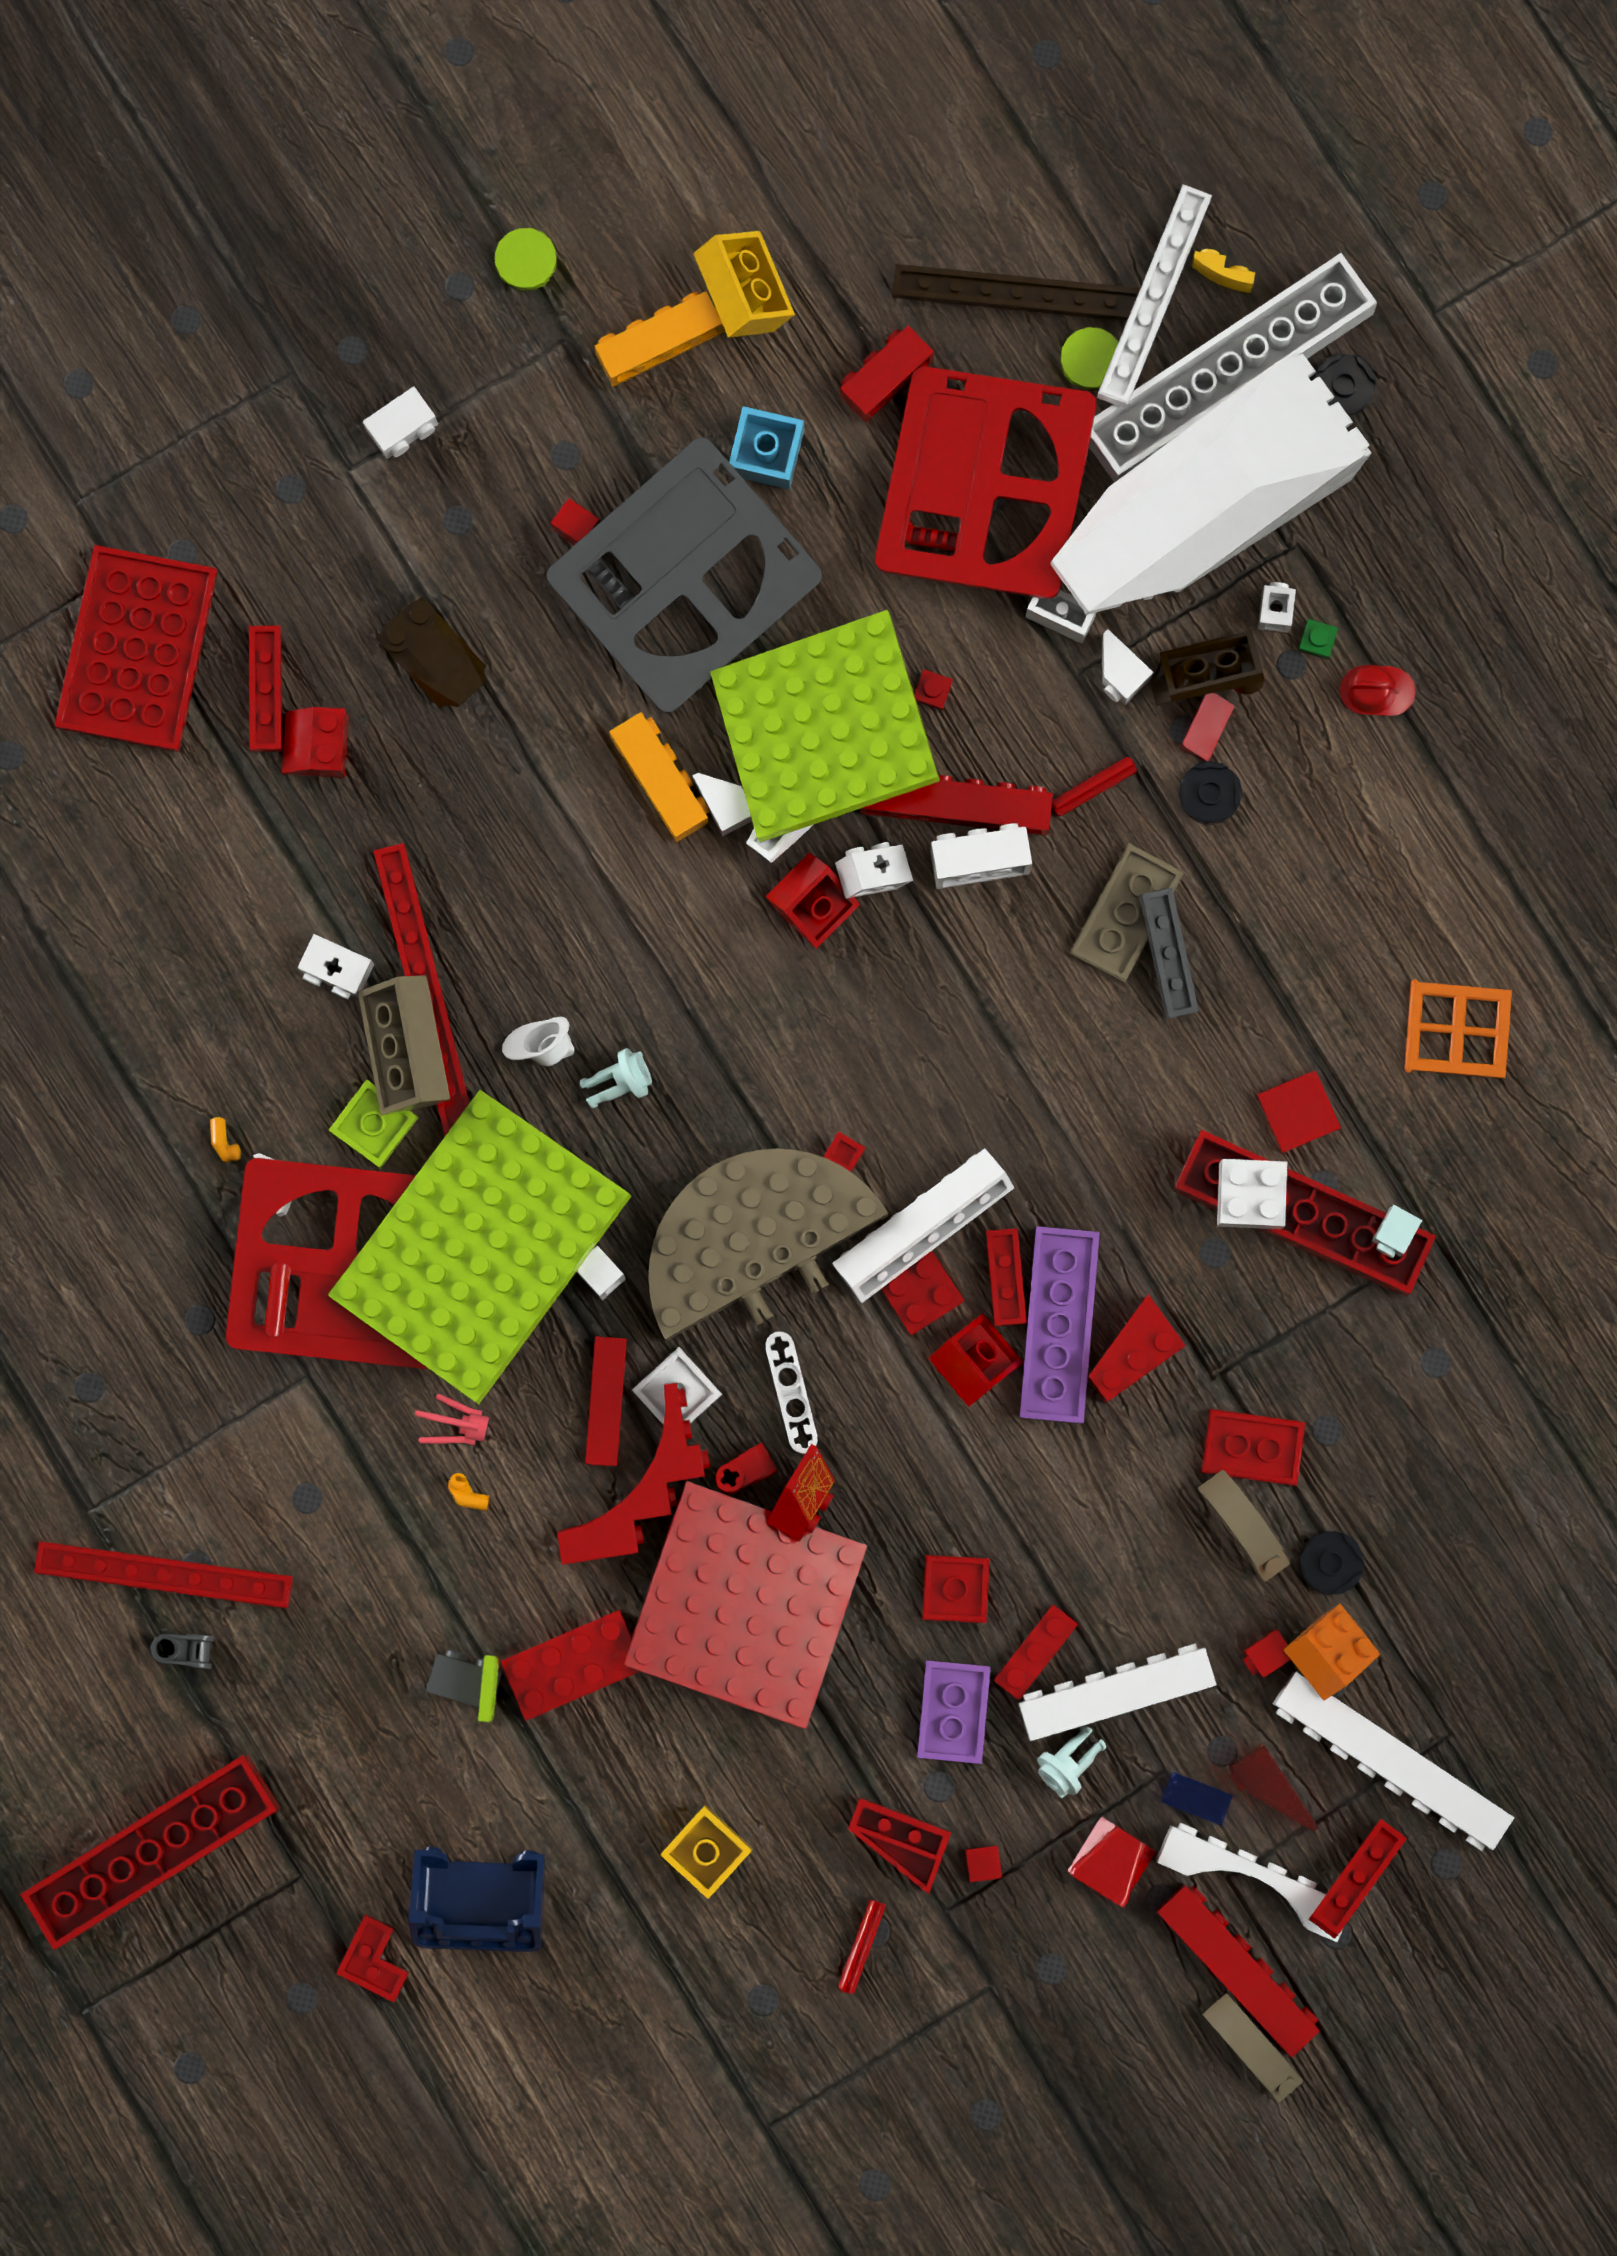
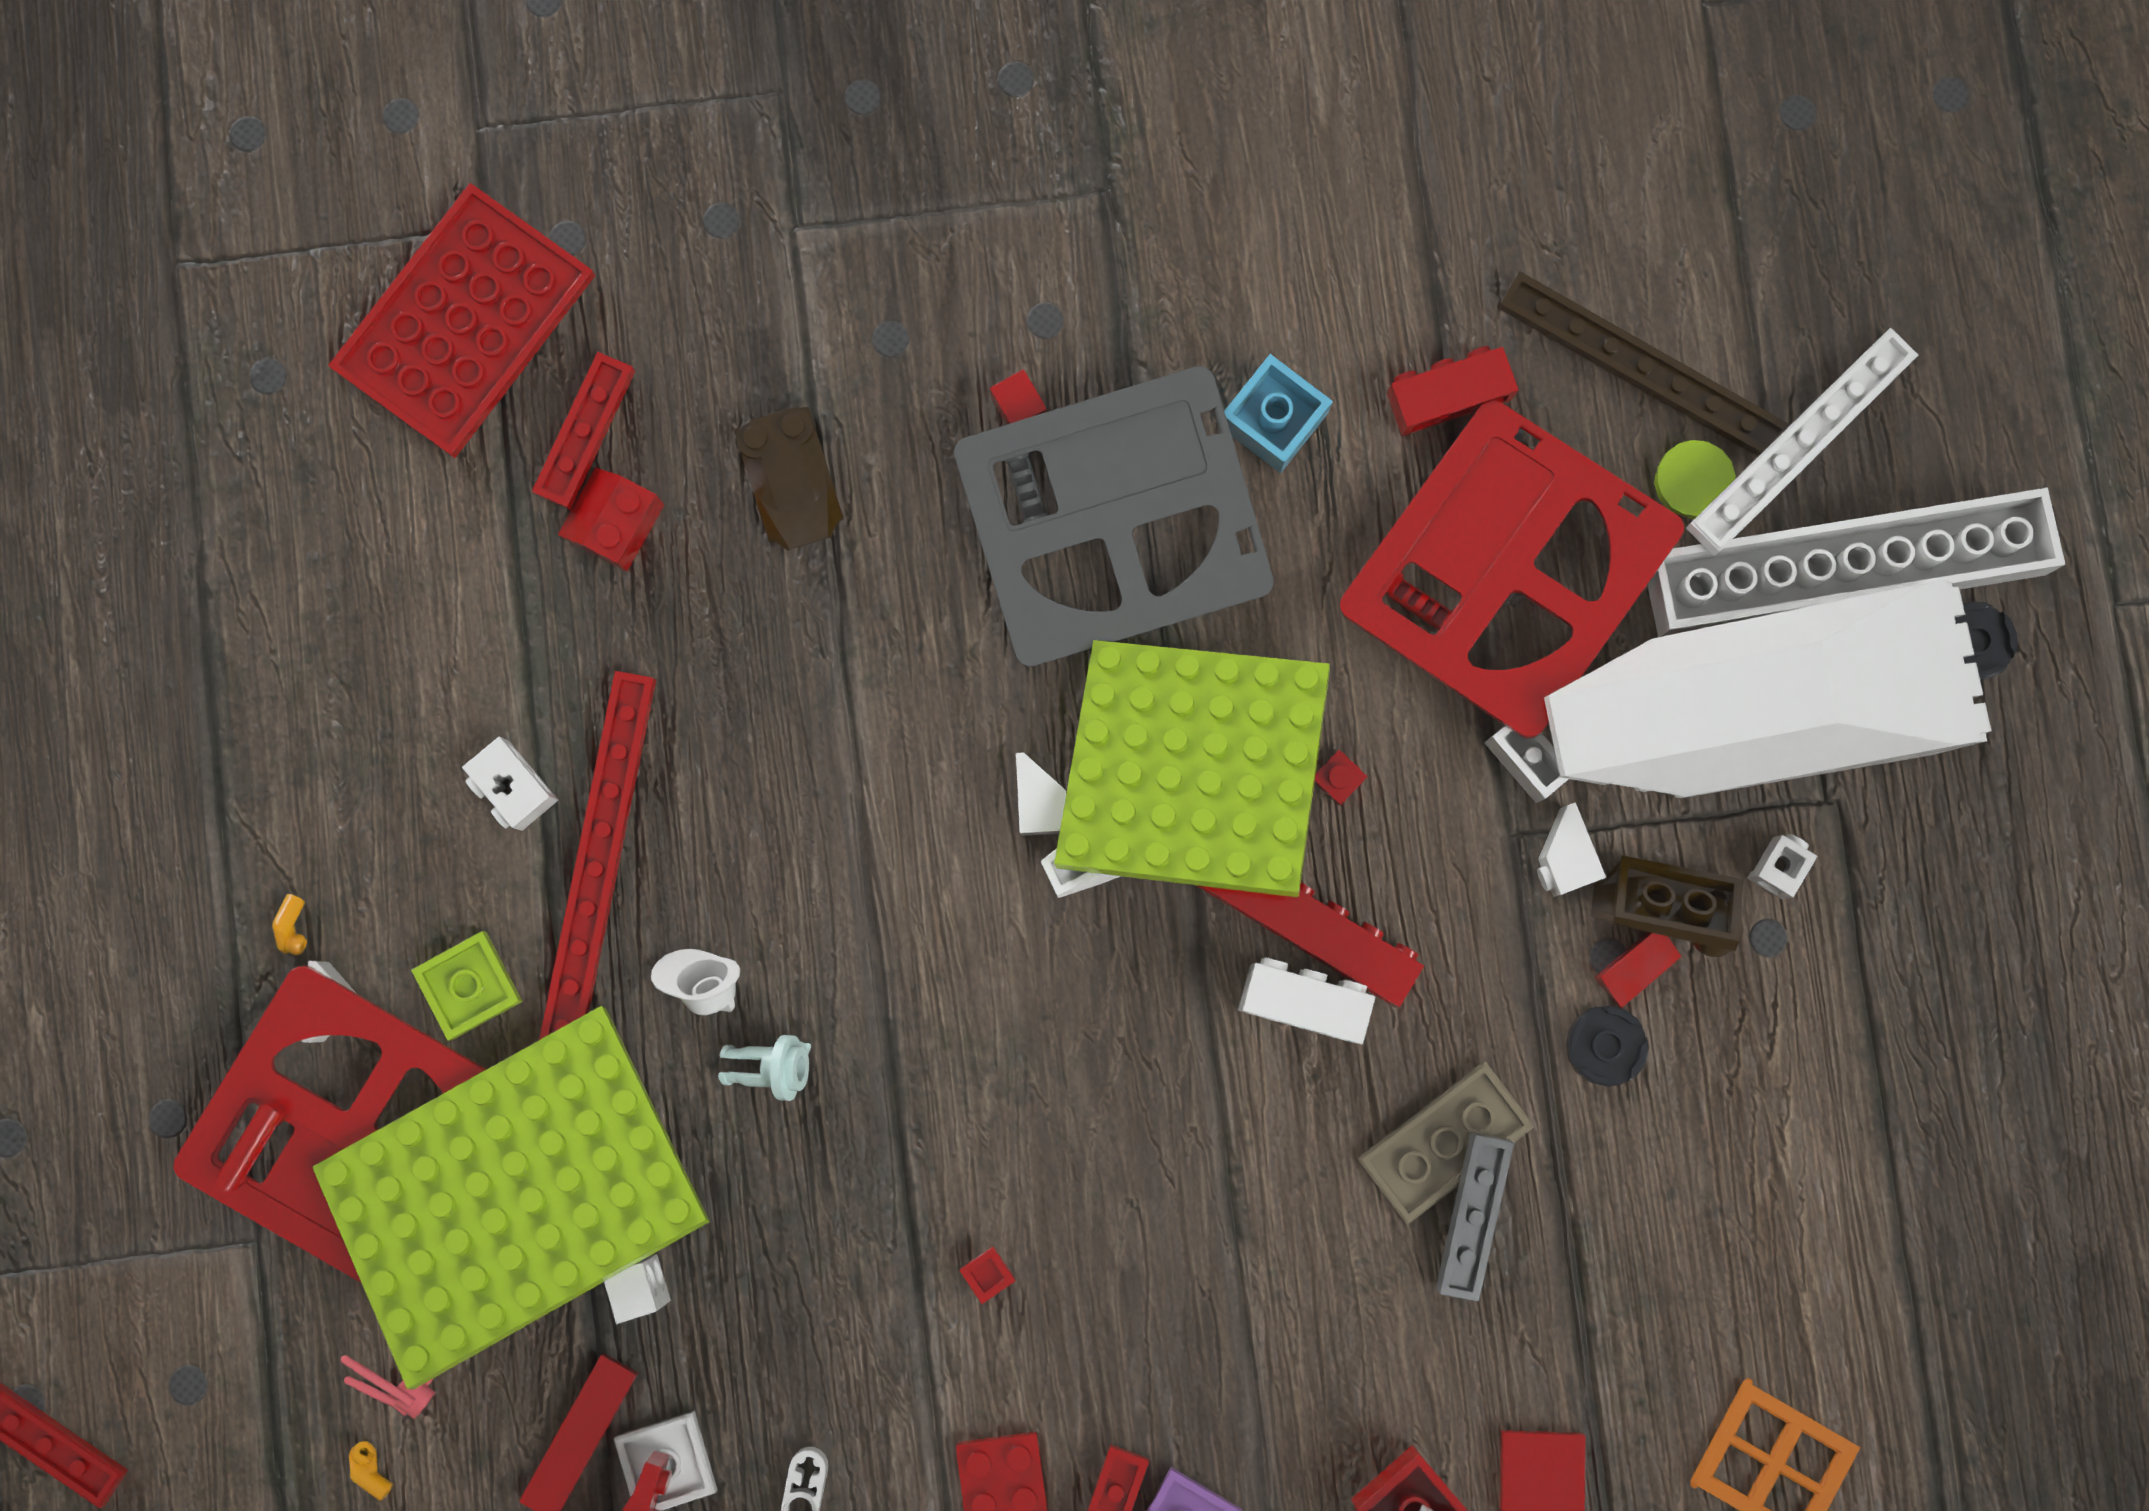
camera: 25 degrees right, 0 degrees up
dark tan slope [358,975,450,1116] -> none
white brick [363,386,438,459] -> none
lime tile [495,228,557,291] -> none
light orange brick [595,291,724,387] -> none
light orange brick [609,712,710,843] -> none
dark tan brick [648,1149,888,1342] -> none
yellow brick [693,231,795,338] -> none
red slope [765,852,860,949] -> none
white brick [832,1148,1014,1303] -> none
white brick [835,842,913,899] -> none
red axle [1052,757,1137,817] -> none
yellow slope [1192,249,1255,293] -> none
green plate [1298,619,1338,660] -> none
red piece [1340,665,1416,716] -> none

